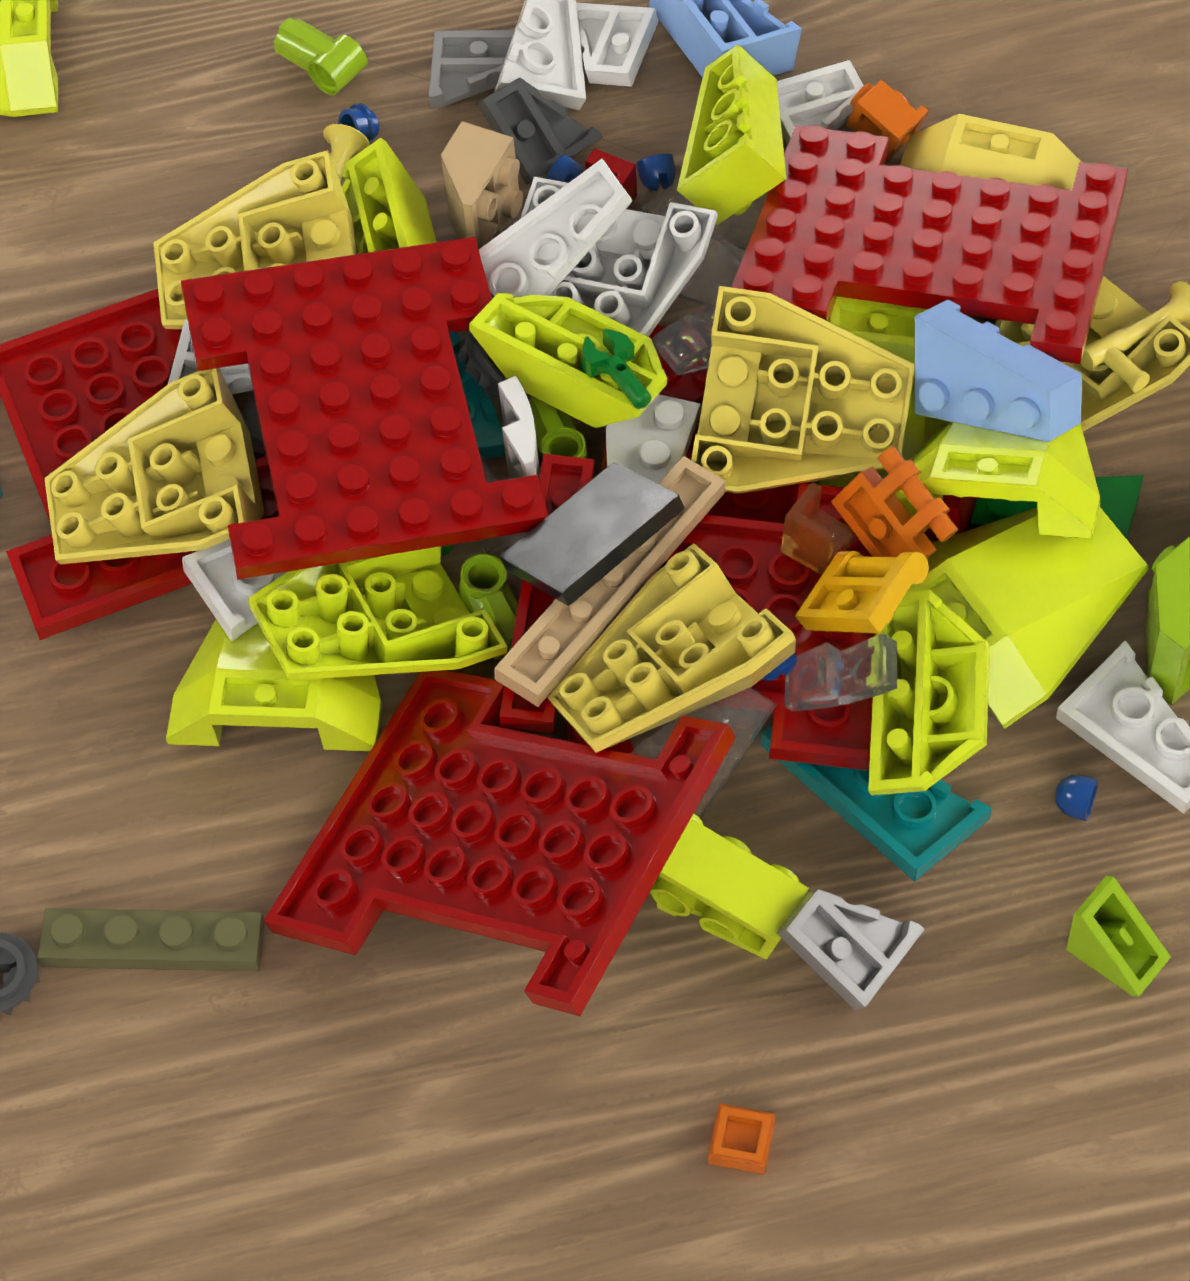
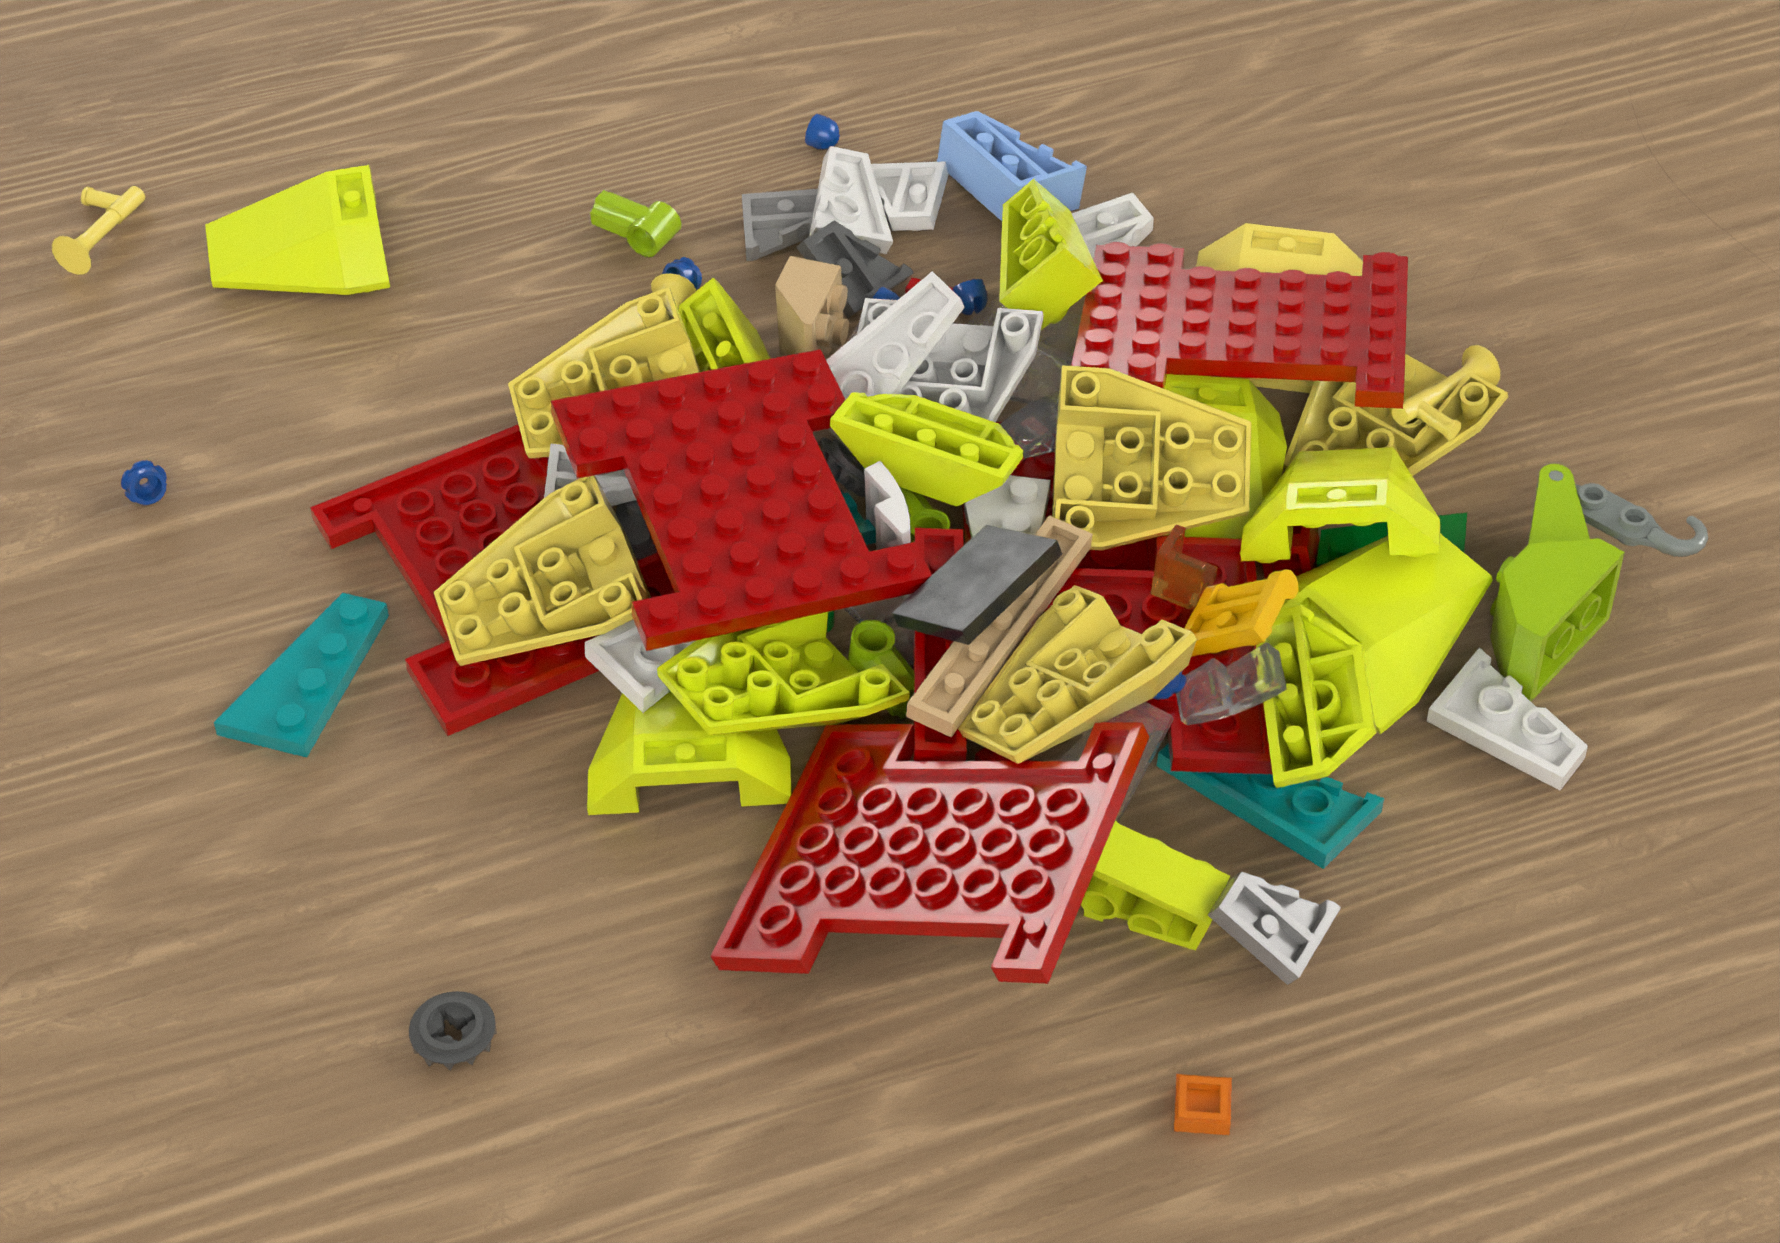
camera: 10 degrees left, 10 degrees down
olive plate [37,908,265,972] -> none
green bar [582,329,652,409] -> none
orange plate [831,446,958,559] -> none
orange brick [846,79,929,162] -> none
light blue wedge [915,300,1082,442] -> none
blue hinge [1055,775,1098,821] -> none
lime slope [1066,875,1171,997] -> none

